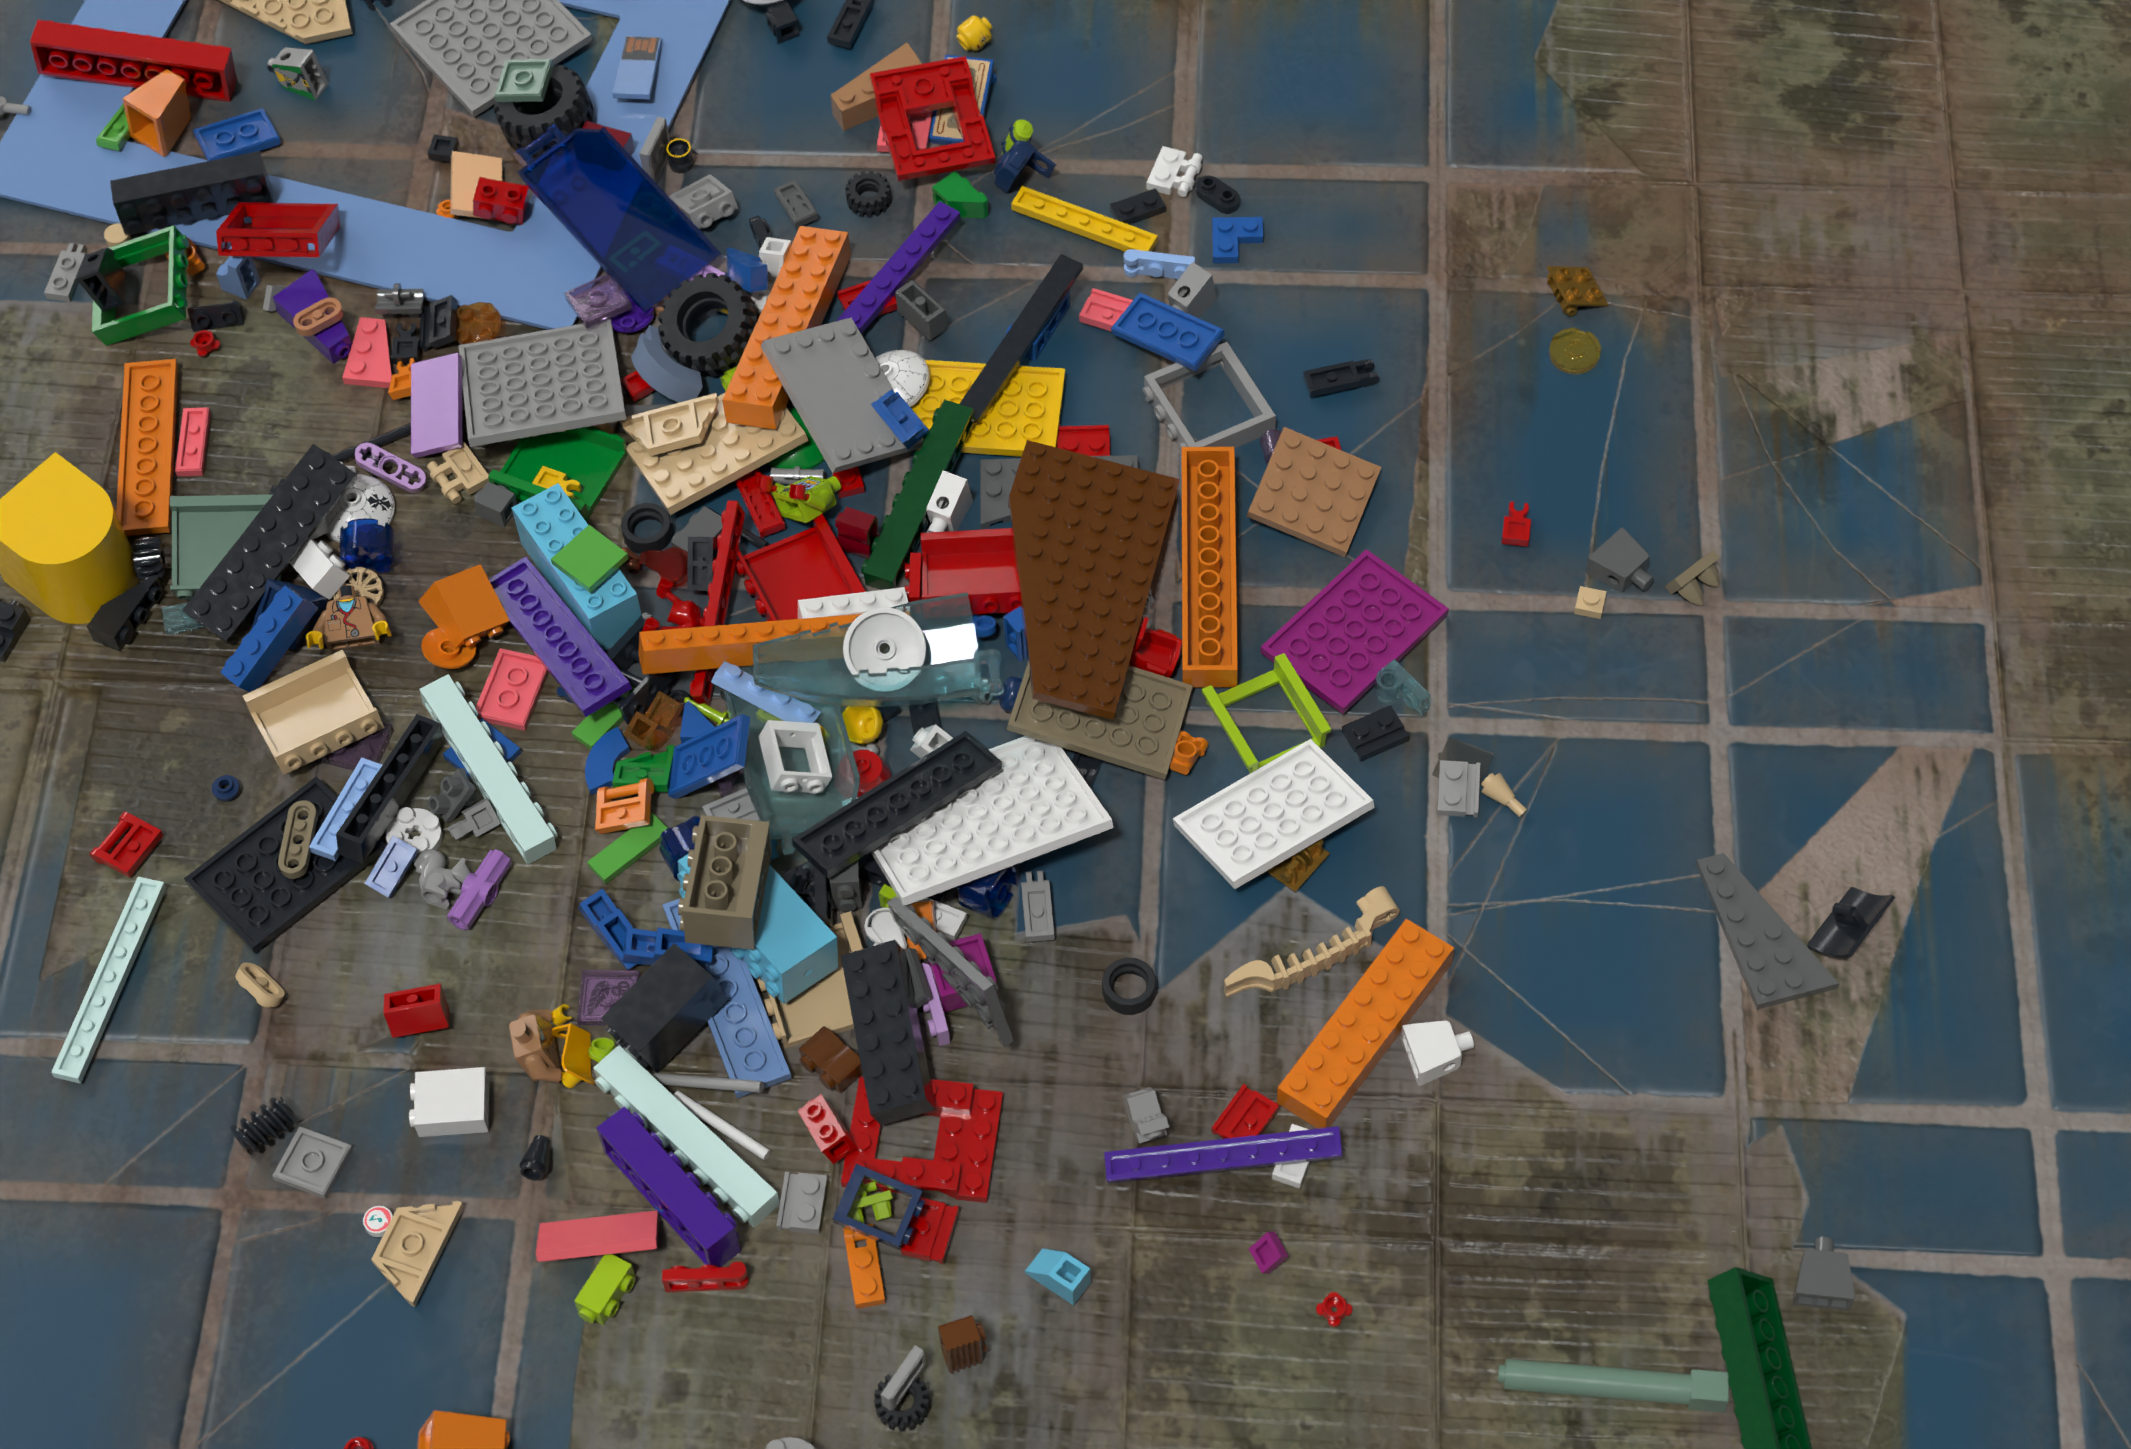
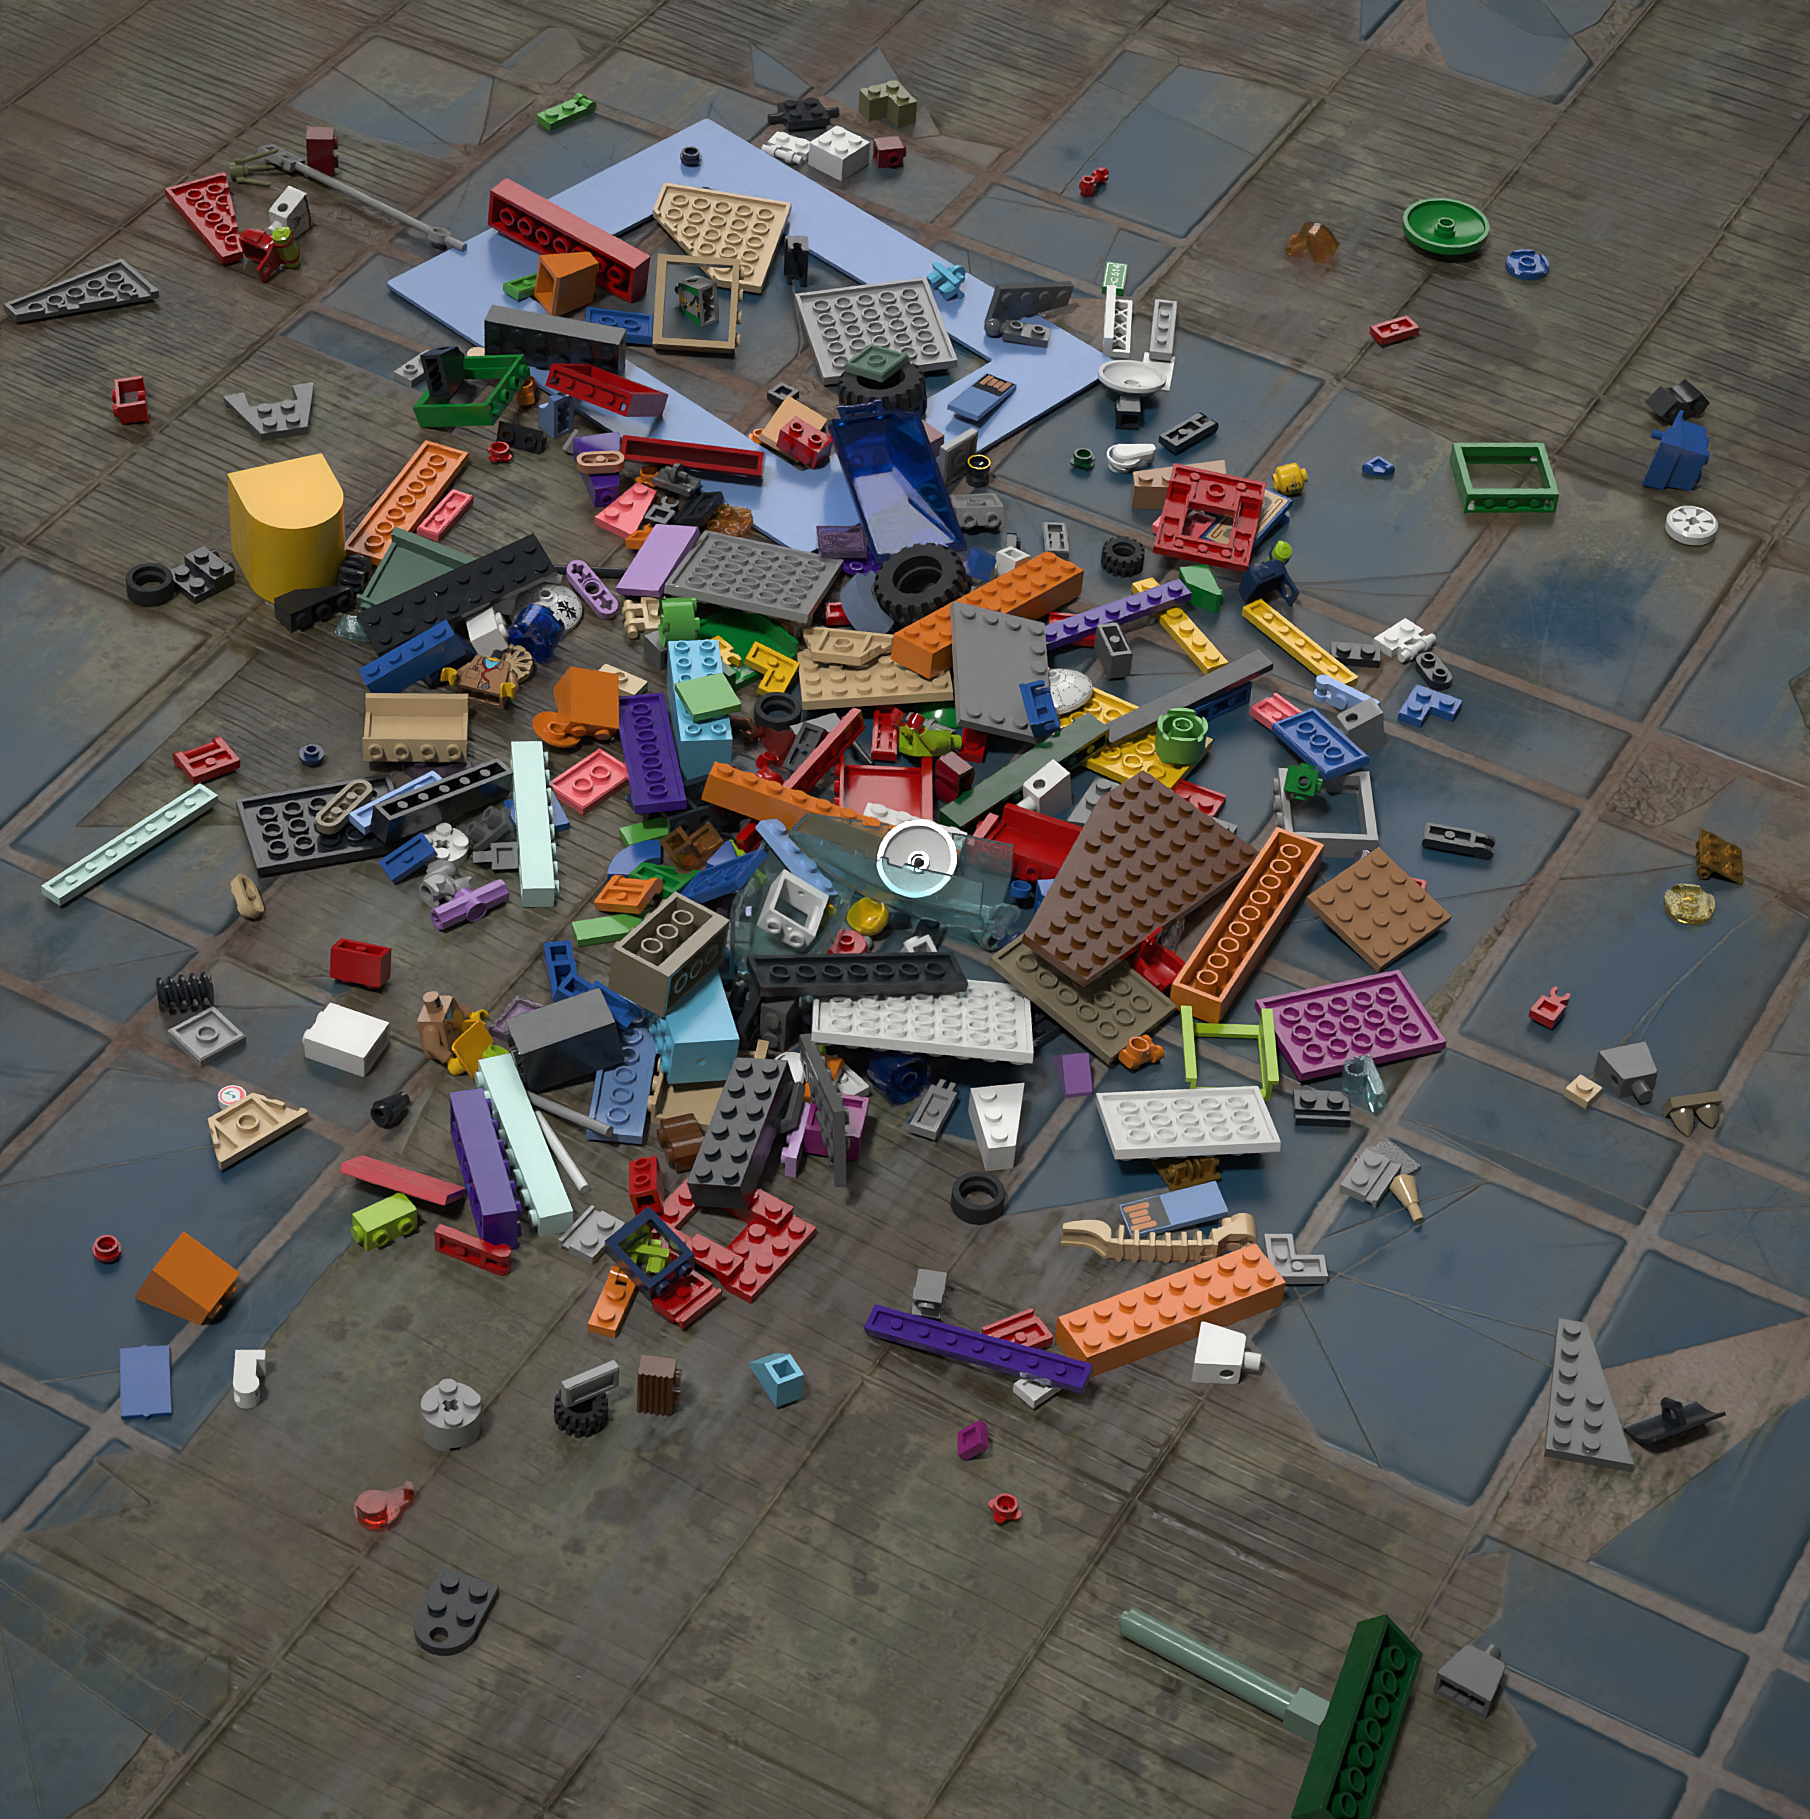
camera: 20 degrees right, 15 degrees down
none -> tan plate [598,664,648,696]
none -> red brick [621,435,766,479]
none -> orange plate [636,466,659,487]
none -> tan window [652,254,744,354]
none -> bright green brick [658,597,700,648]
none -> yellow plate [744,641,800,695]
none -> white wedge [968,1083,1024,1171]
none -> medium lavender slope [1053,1053,1093,1098]
none -> dark green plate [1070,448,1096,469]
none -> white piece [1106,444,1155,473]
none -> medium blue piece [1119,1181,1229,1239]
none -> yellow plate [1131,577,1228,675]
none -> bright green brick [1154,708,1208,765]
none -> light grey plate [1263,1234,1328,1284]
none -> green brick [1283,763,1323,802]

